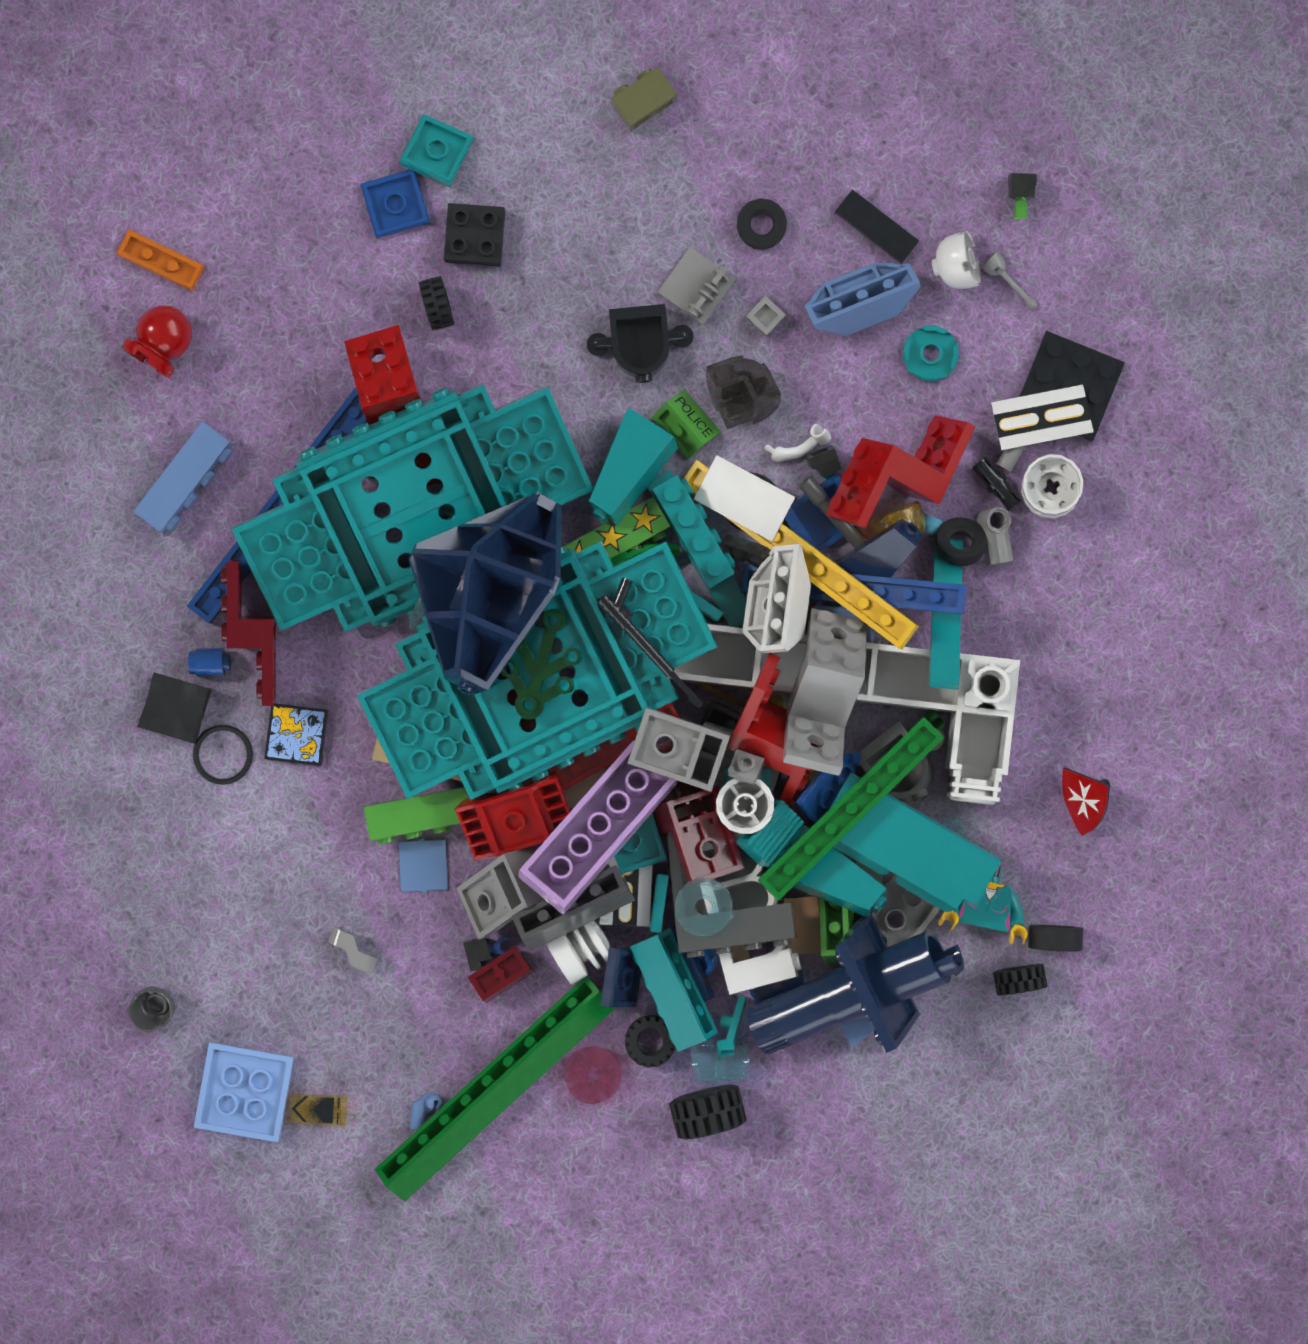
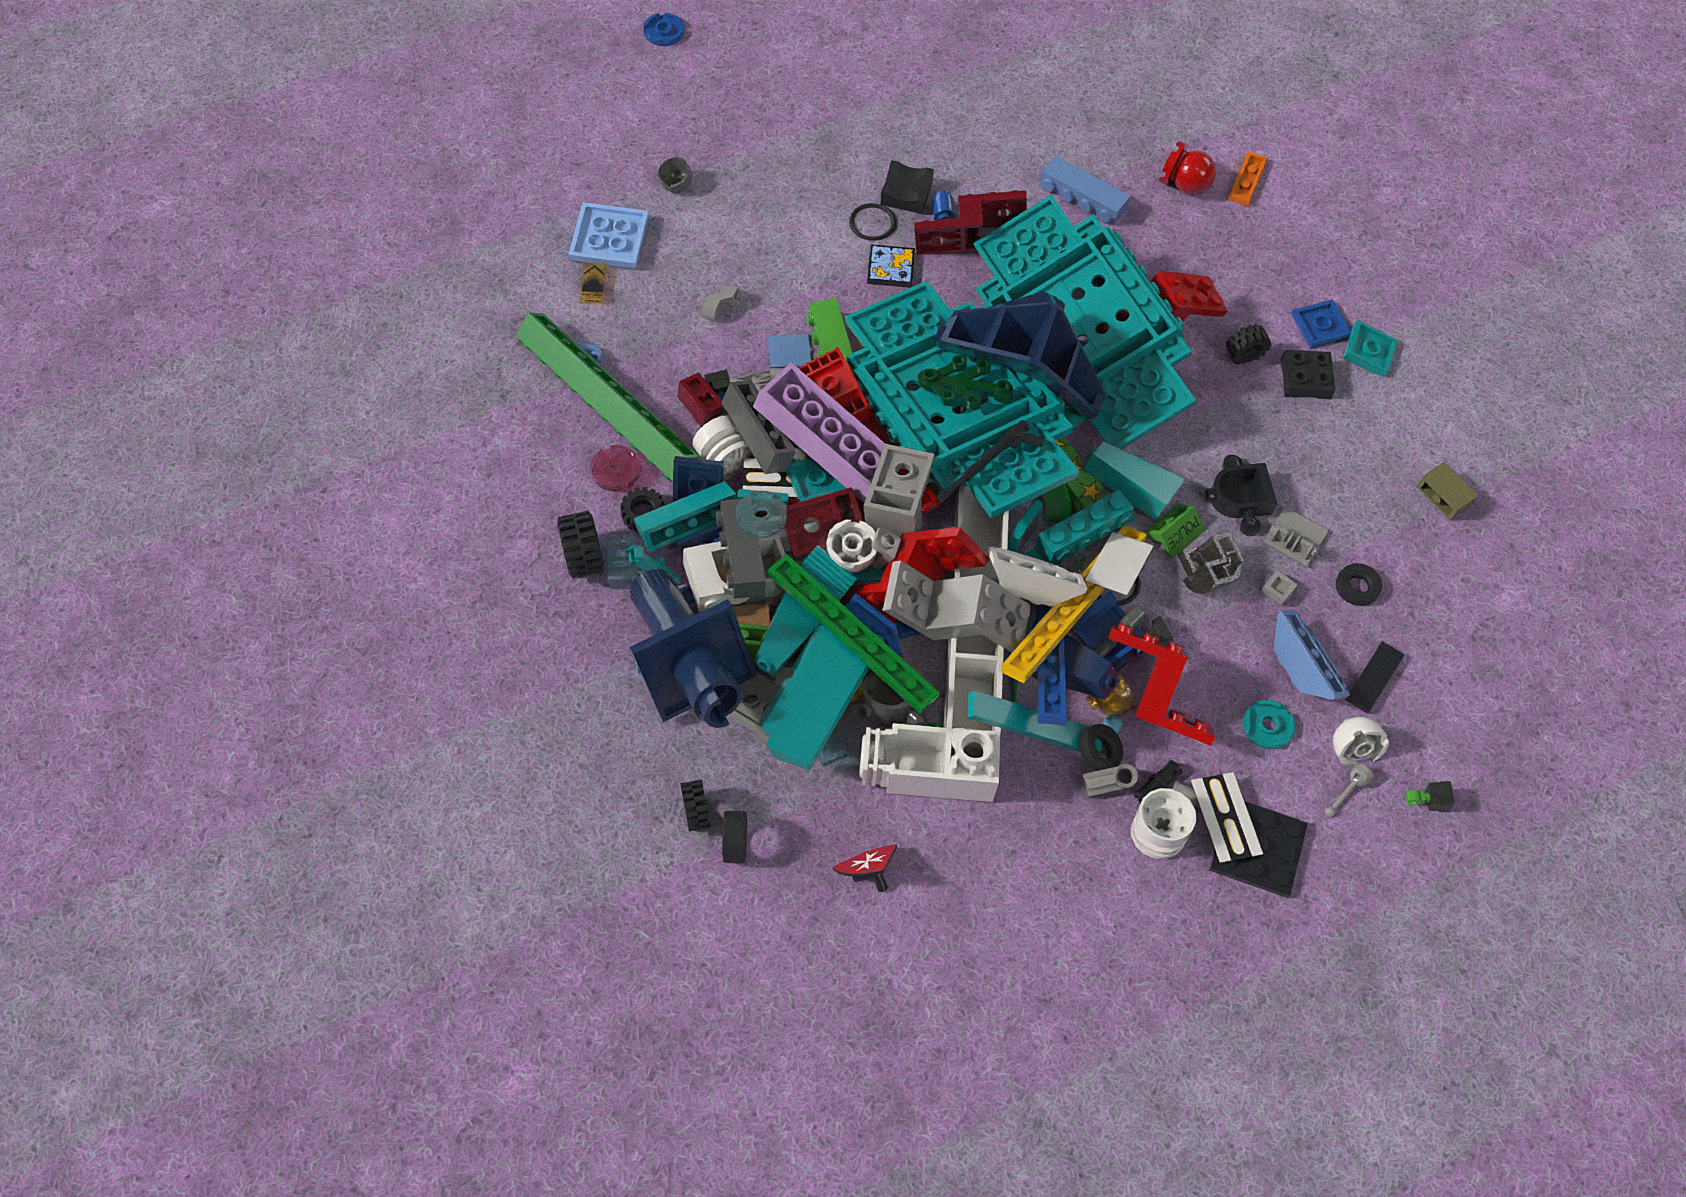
camera: 80 degrees right, 25 degrees down
white piece [764,424,831,462] -> none
teal torso [938,866,1028,945] -> none

